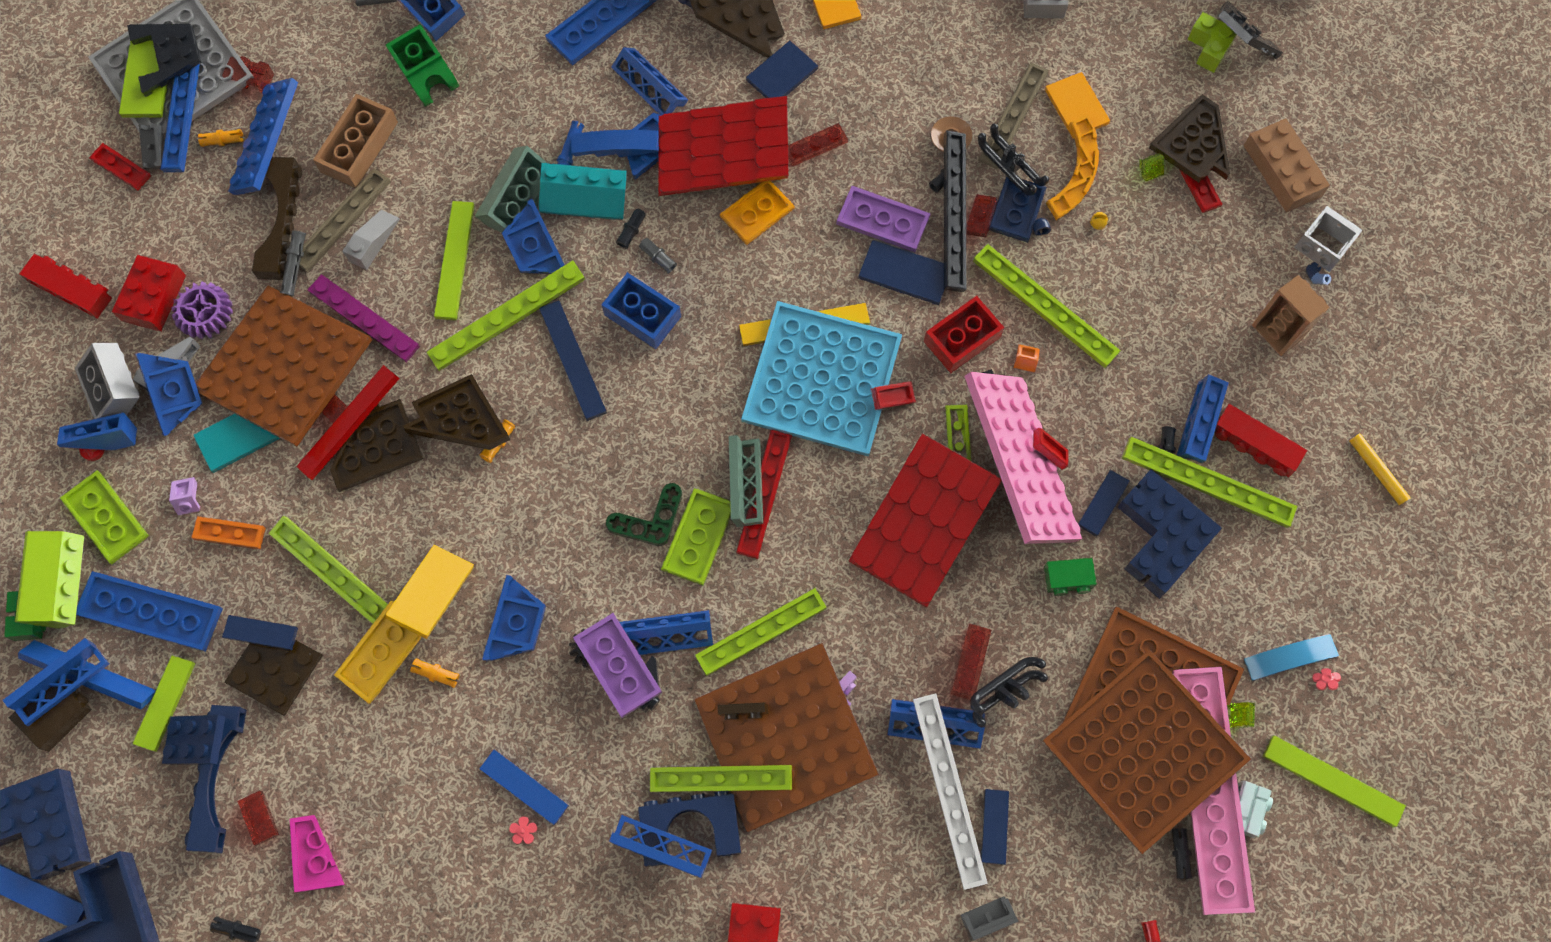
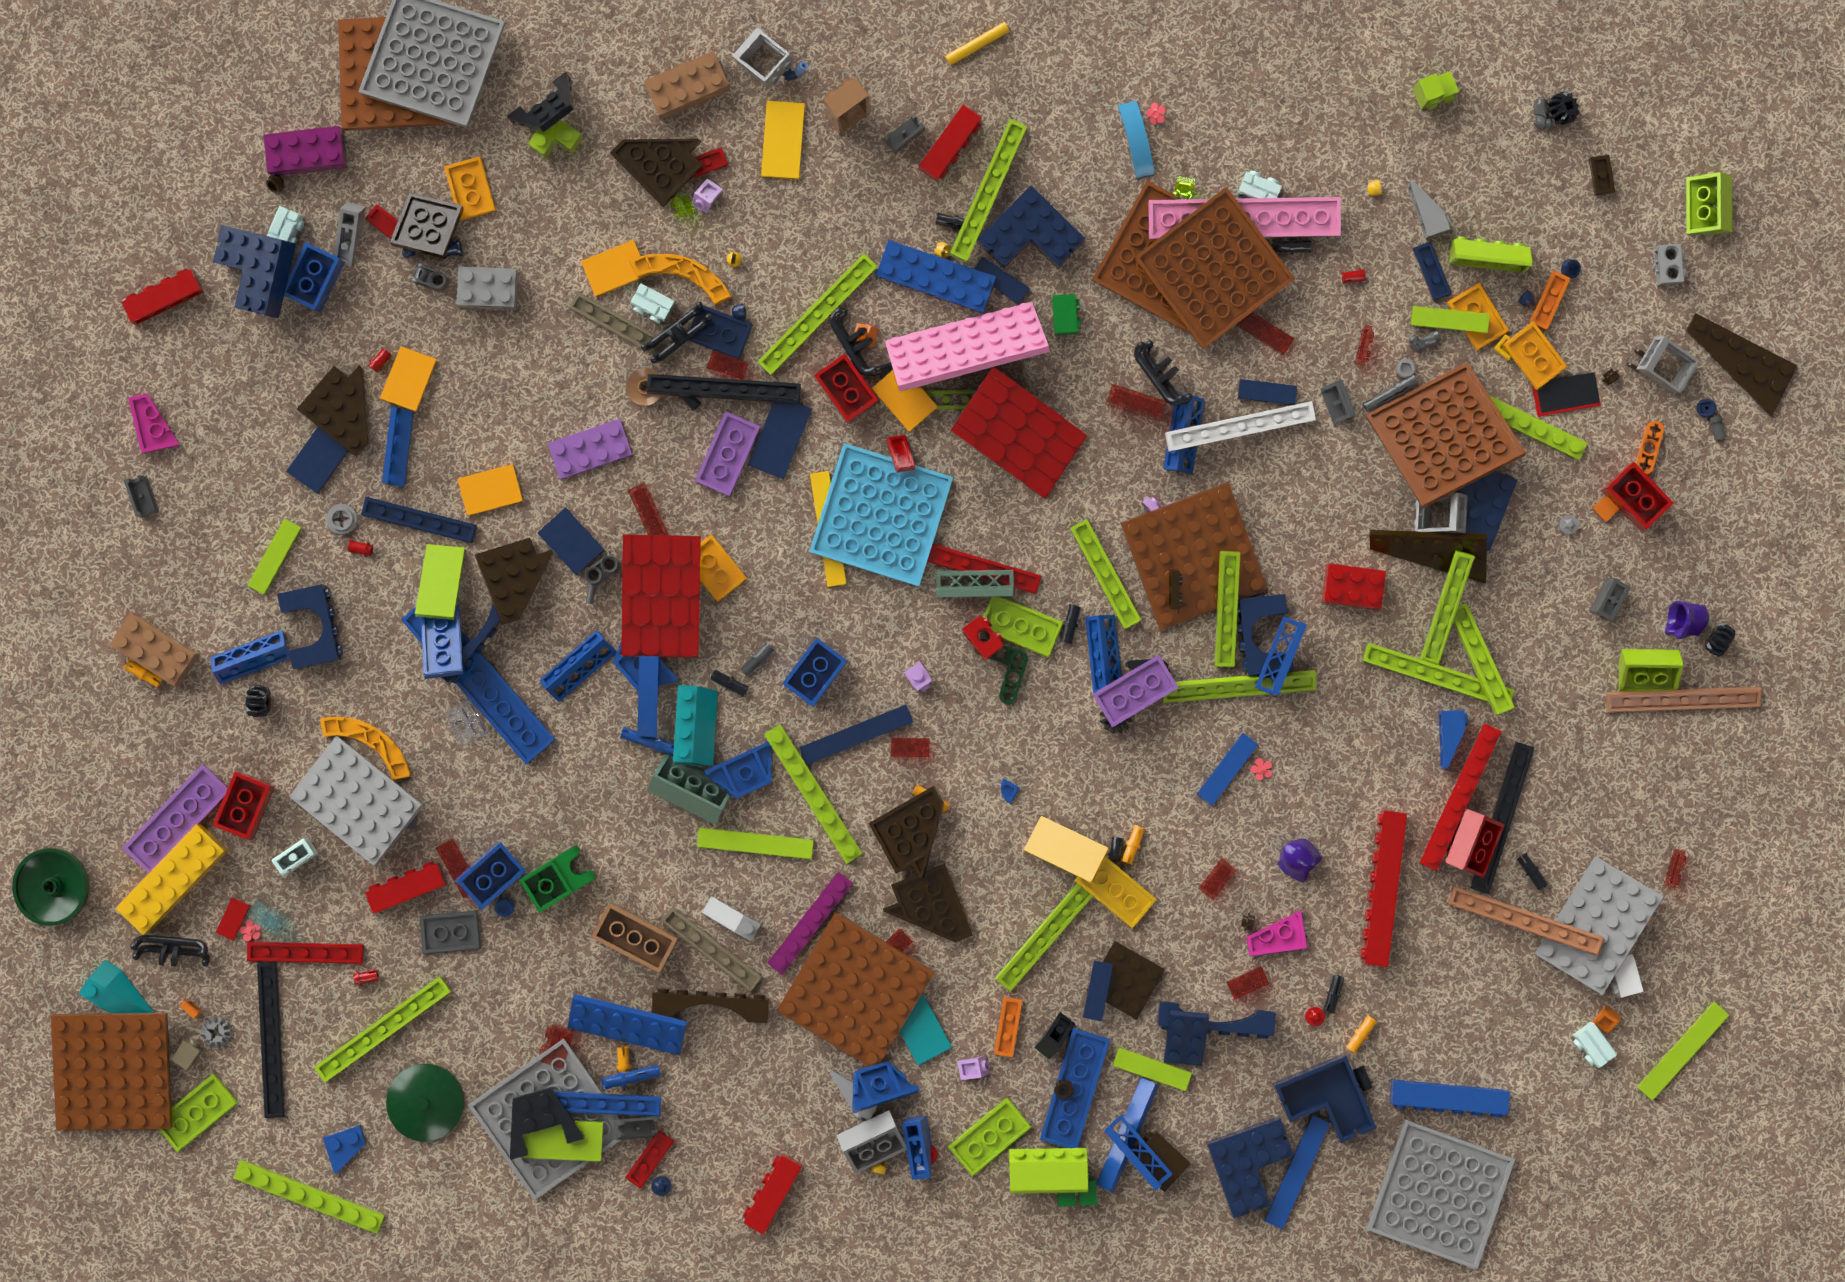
camera: 90 degrees left, 15 degrees up
red brick [112,255,186,332] -> none
medium lavender gear [171,281,233,340] -> none
dark grey pin [280,230,306,296] -> none
red tile [296,365,400,480] -> none
blue wing [482,575,546,662] -> none
red tile [1033,427,1068,470] -> none
blue fence [1176,374,1229,463] -> none
lime tile [1262,735,1406,827] -> none
none -> blue plate [495,898,514,917]
none -> medium lavender plate [548,419,633,480]
none -> dark grey beam [585,555,619,605]
none -> blue pin [601,1065,660,1090]
none -> light aqua brick [630,284,676,324]
none -> dark blue tile [651,1176,671,1196]
none -> lavender bracket [692,179,723,213]
none -> yellow tile [761,101,805,180]
none -> black piece [830,308,883,376]
none -> yellow hinge [870,1161,886,1175]
none -> light orange tile [871,370,938,432]
none -> blue plate [876,240,996,314]
none -> dark grey hinge [883,115,925,154]
none -> clear red plate [891,738,930,757]
none -> lavender bracket [904,662,933,692]
none -> yellow hinge [934,242,951,259]
none -> red brick [961,615,1004,661]
none -> blue tile [1001,778,1020,804]
none -> black slope [1034,1012,1075,1059]
none -> dark brown plate [1054,1080,1073,1099]
none -> black pin [1060,604,1081,644]
none -> black pin [1107,837,1124,862]
none -> lime plate [1163,670,1316,703]
none -> clear red plate [1198,858,1237,900]
none -> clear red plate [1236,312,1294,356]
none -> dark brown plate [1241,913,1255,932]
none -> dark purple piece [1278,839,1323,883]
none -> red tile [1305,1007,1325,1026]

